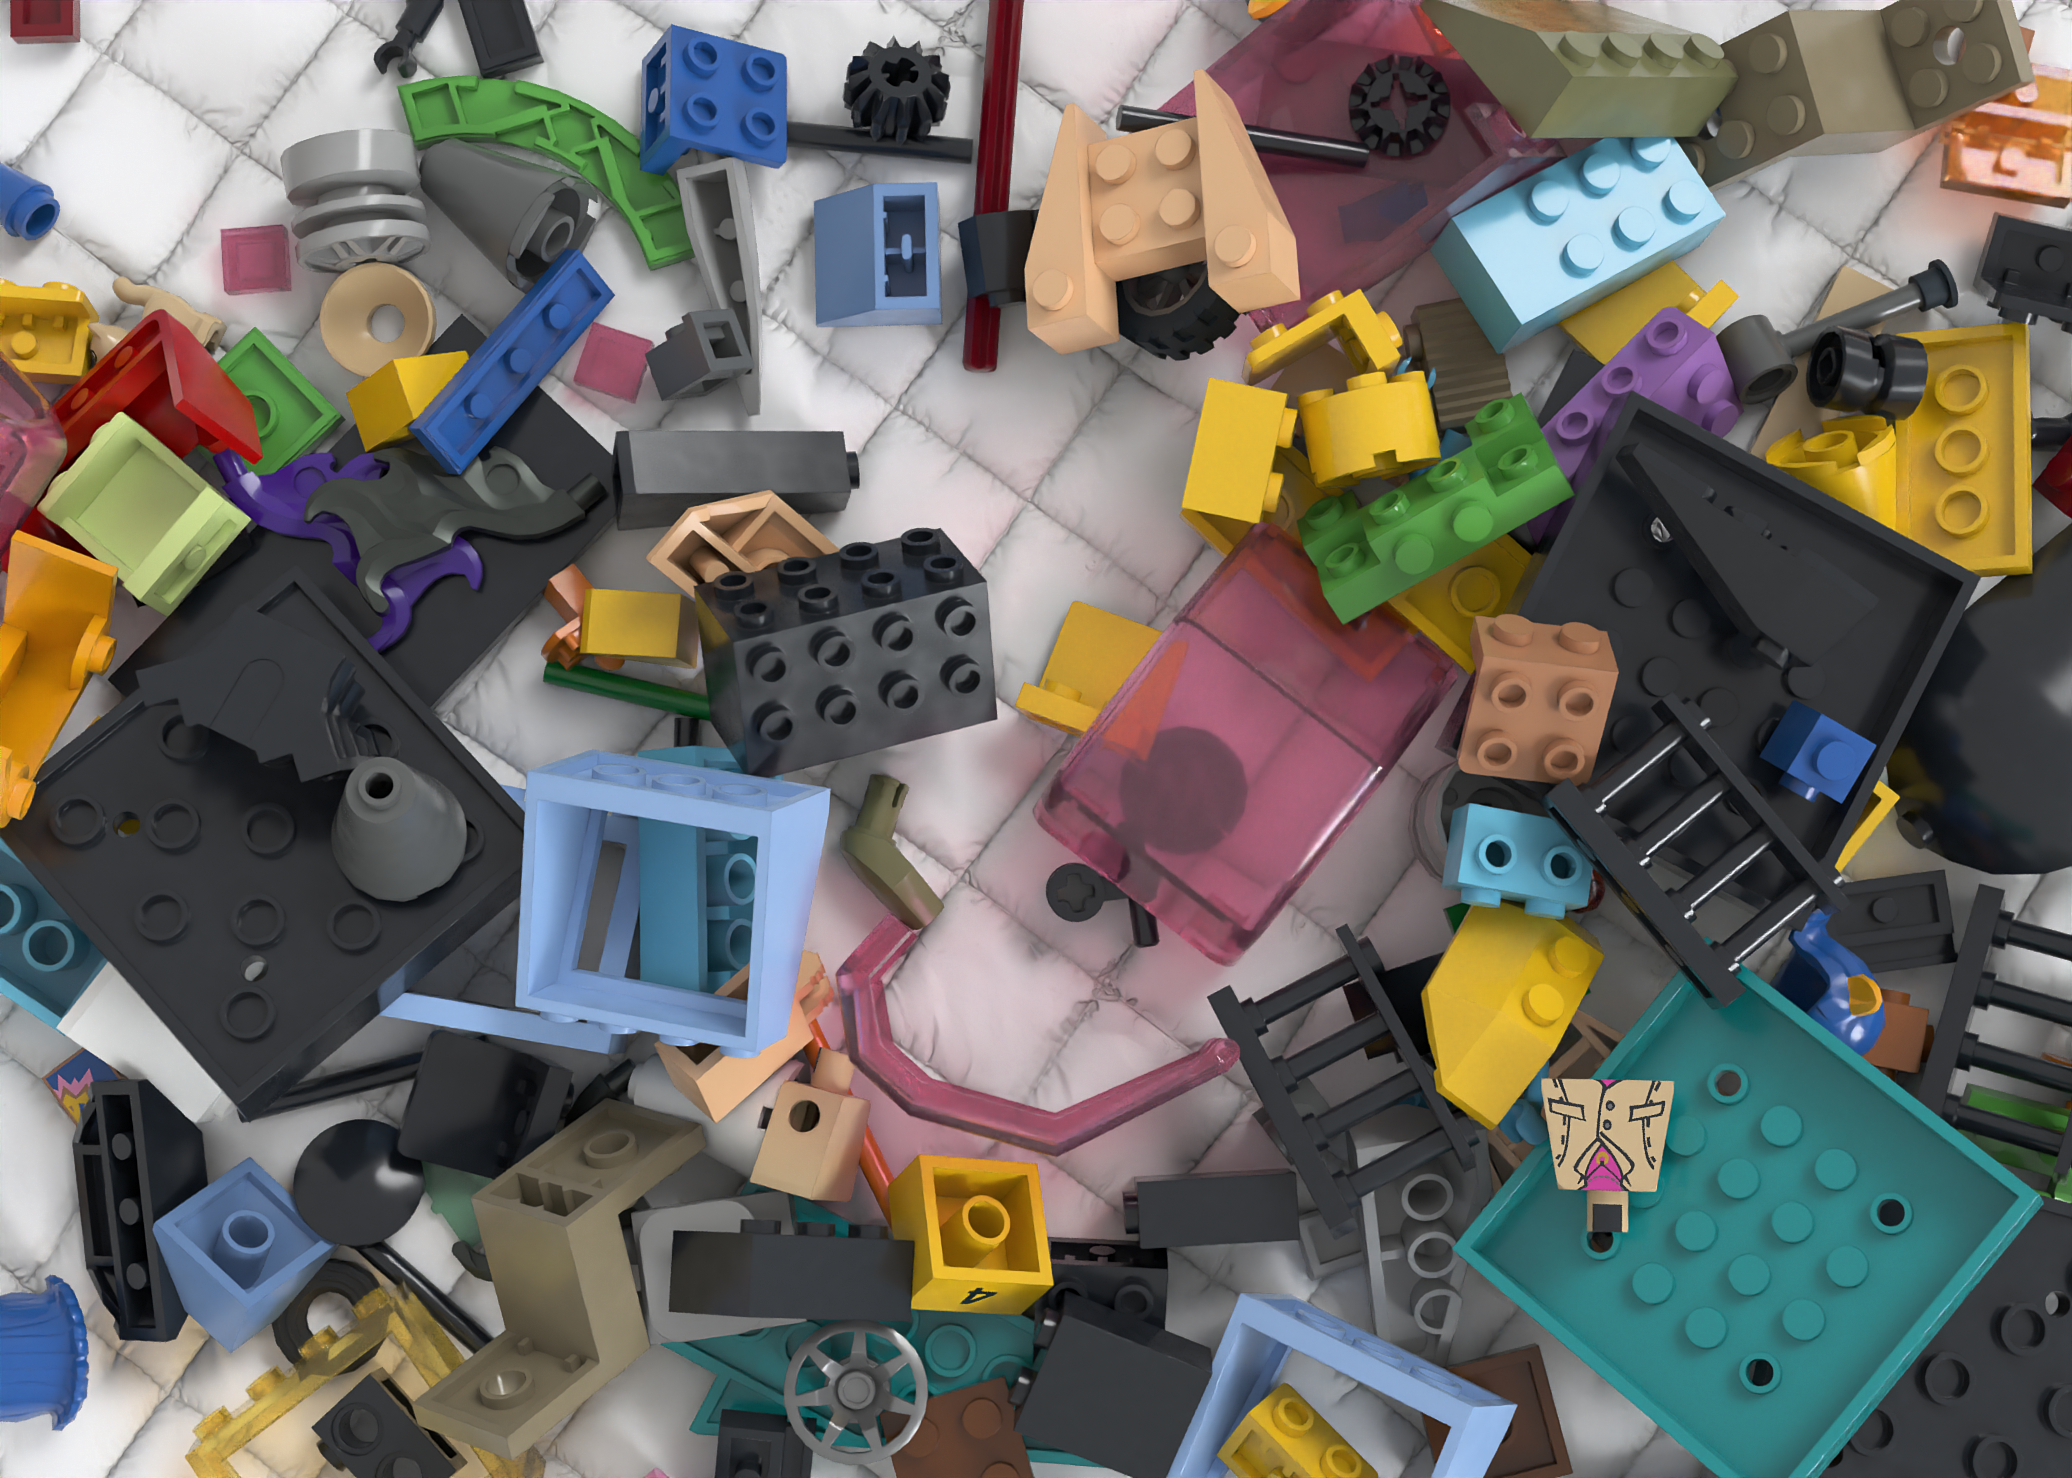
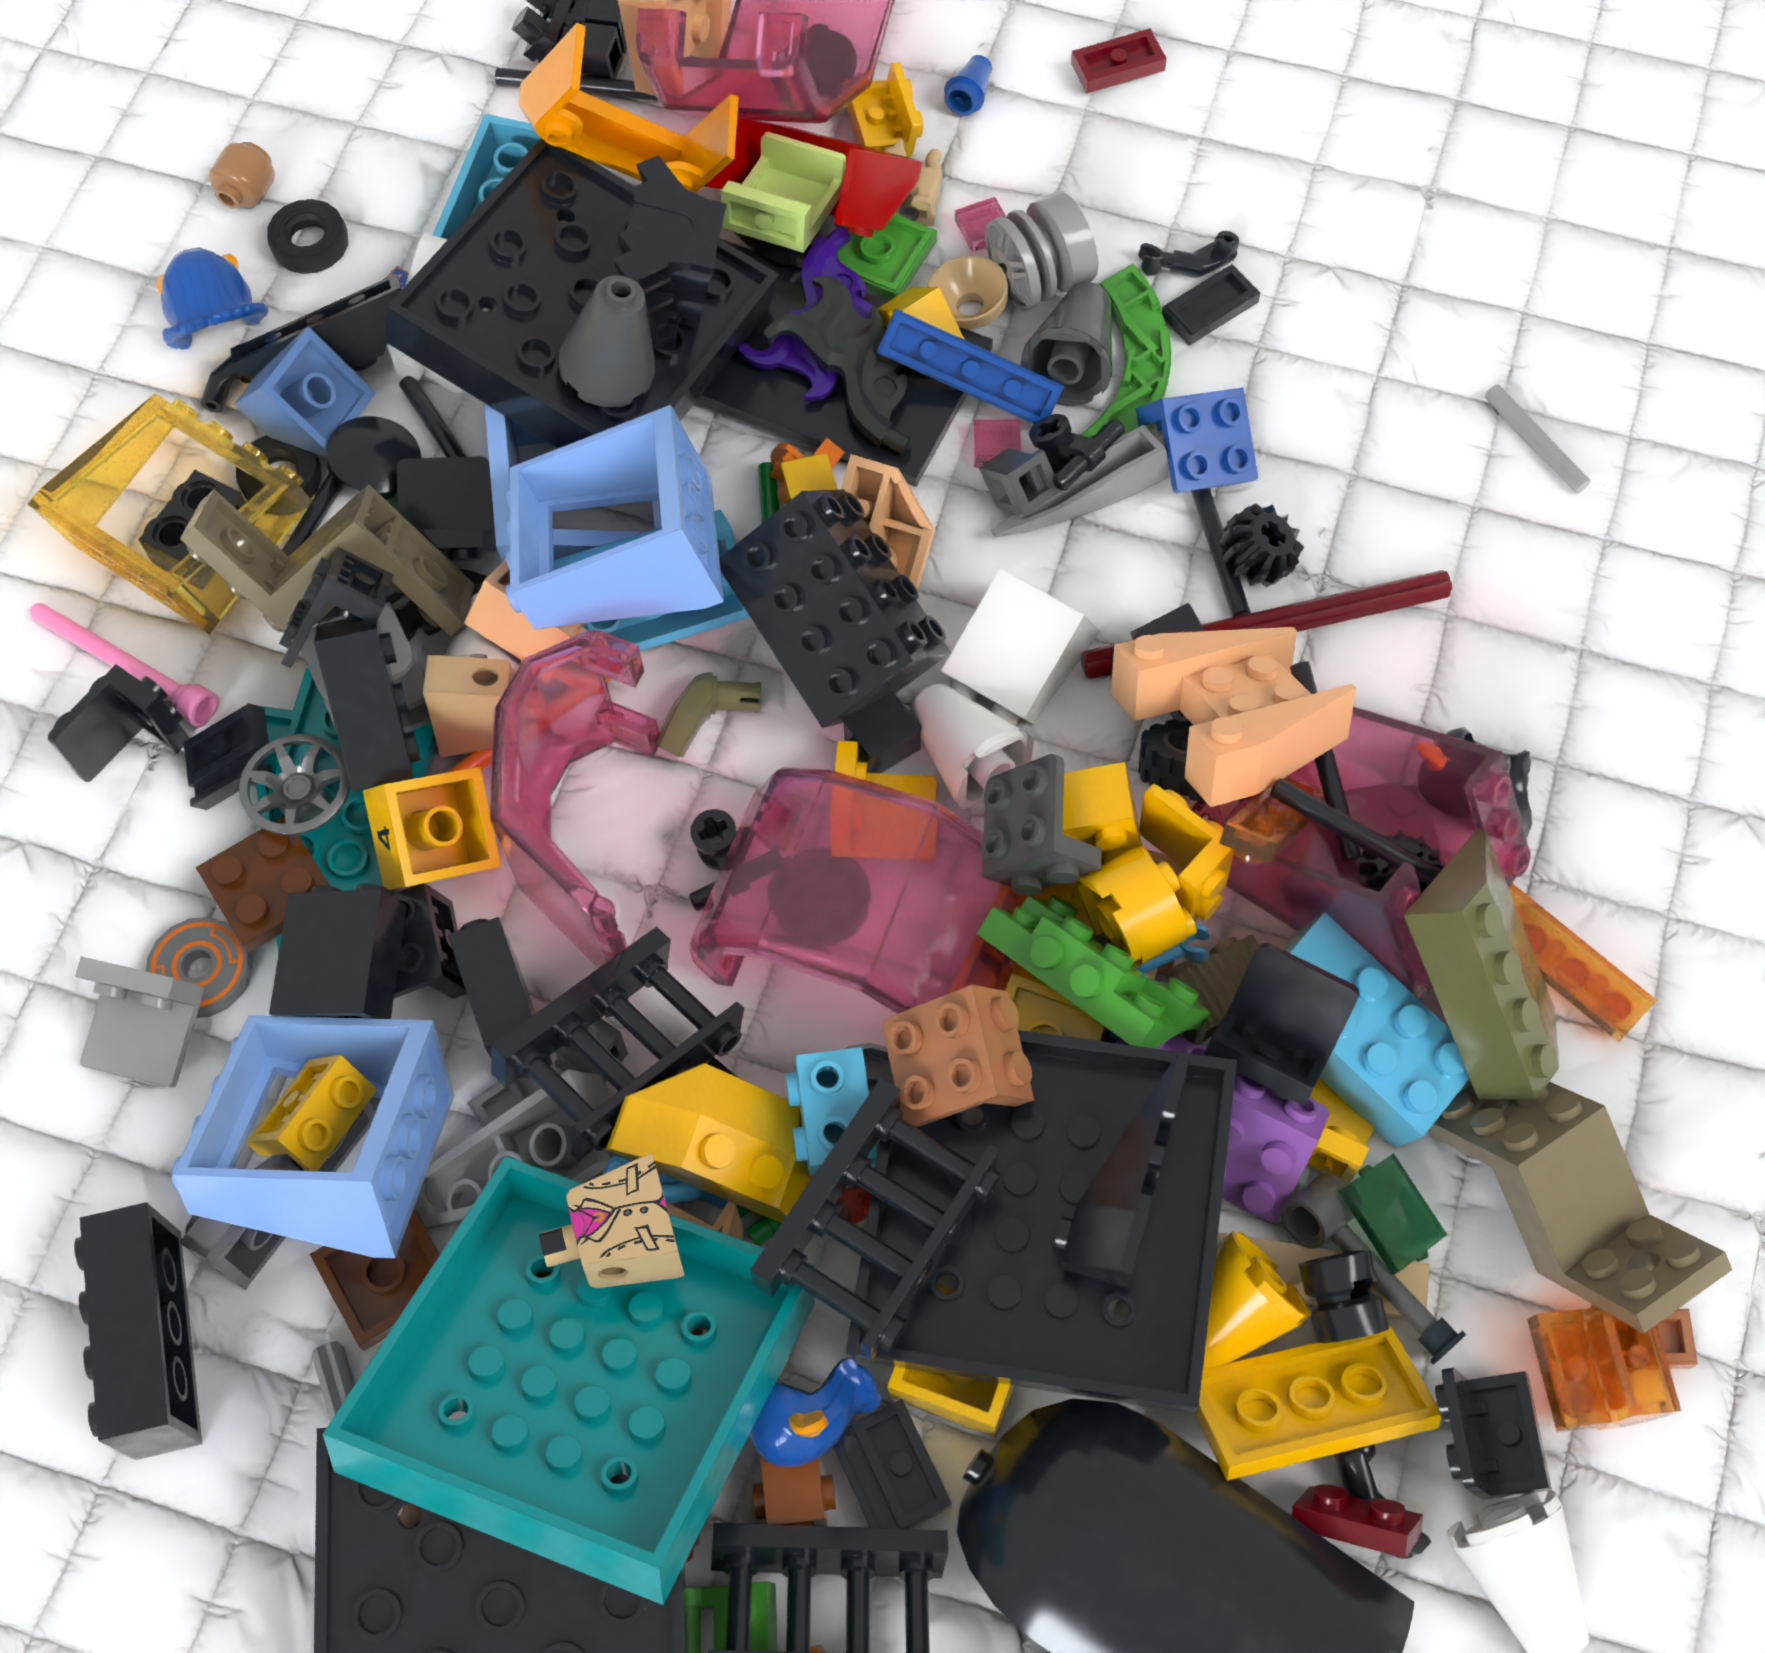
camera: 70 degrees right, 20 degrees down
slope [611,430,860,531] -> none
medium blue slope [814,182,942,327] -> none
blue brick [1759,699,1877,804] -> none
none -> black arm [200,355,254,413]
none -> black bracket [279,547,394,668]
none -> black brick [843,691,921,773]
none -> white cone [910,683,1040,815]
none -> white slope [941,568,1100,726]
none -> dark grey bracket [981,754,1102,895]
none -> black piece [1029,414,1125,491]
none -> black bracket [1203,943,1360,1106]
none -> clear orange plate [1219,776,1325,864]
none -> black bar [1269,777,1442,886]
none -> clear green piece [1338,1153,1448,1275]

